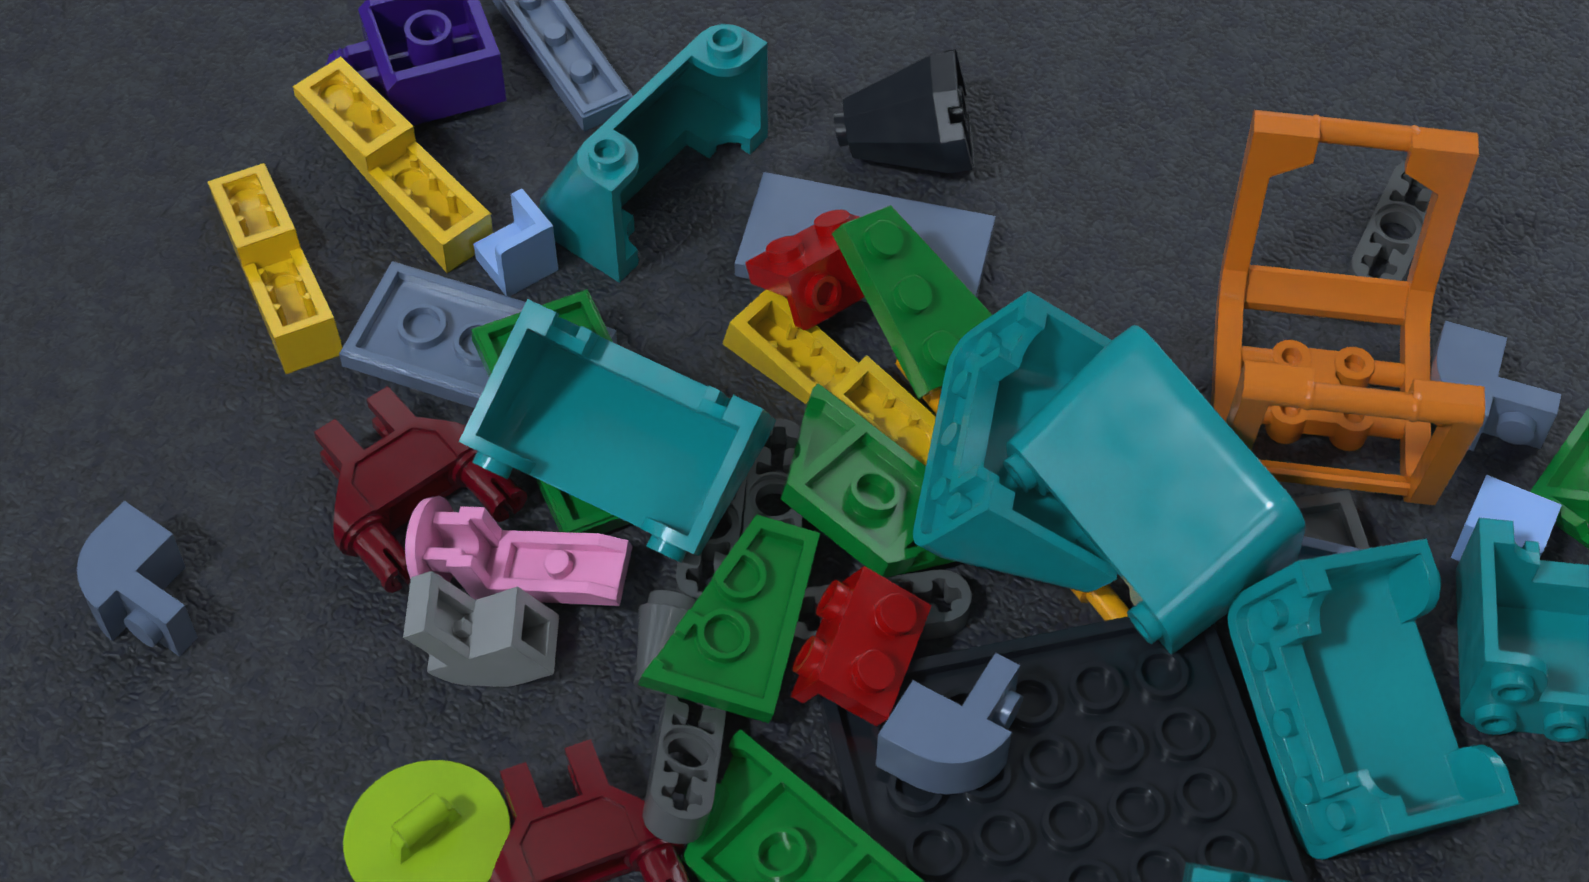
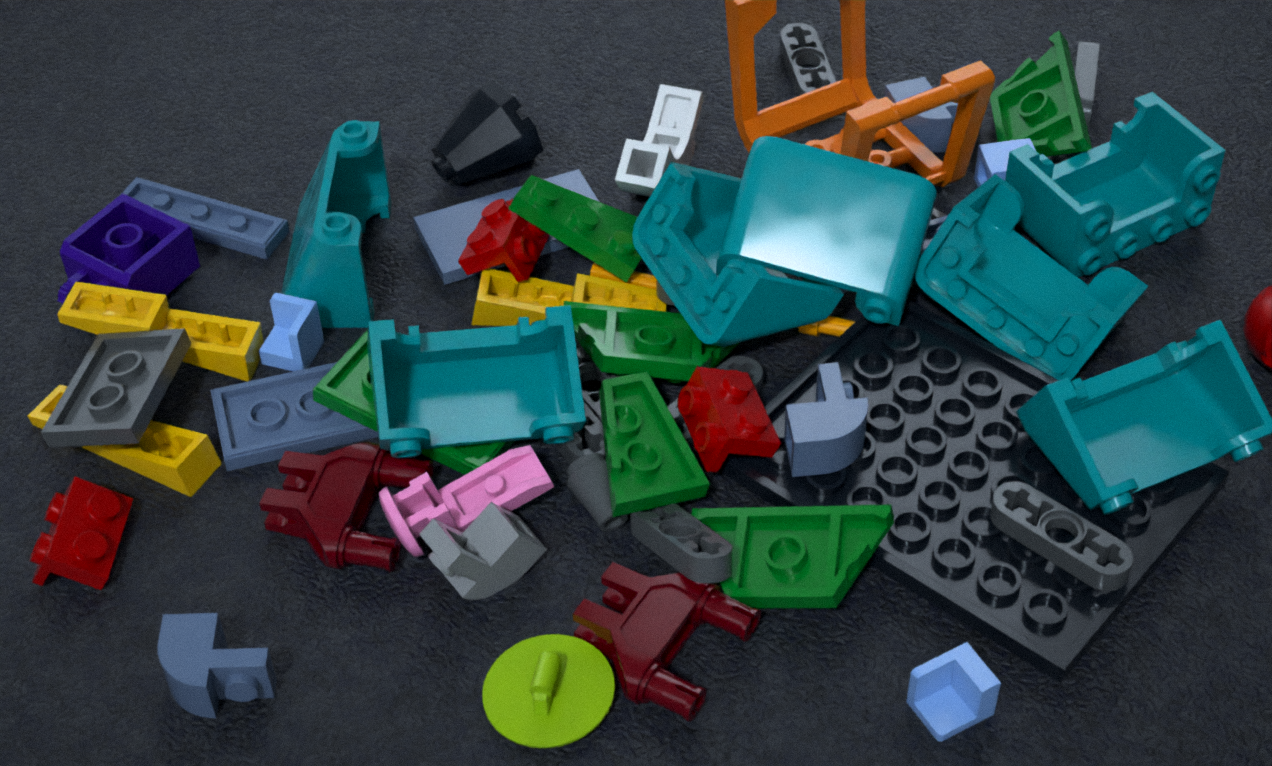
camera: 35 degrees left, 10 degrees down
none -> red bracket [29,476,133,590]
none -> dark grey plate [41,329,192,447]
none -> white arch [615,84,704,197]

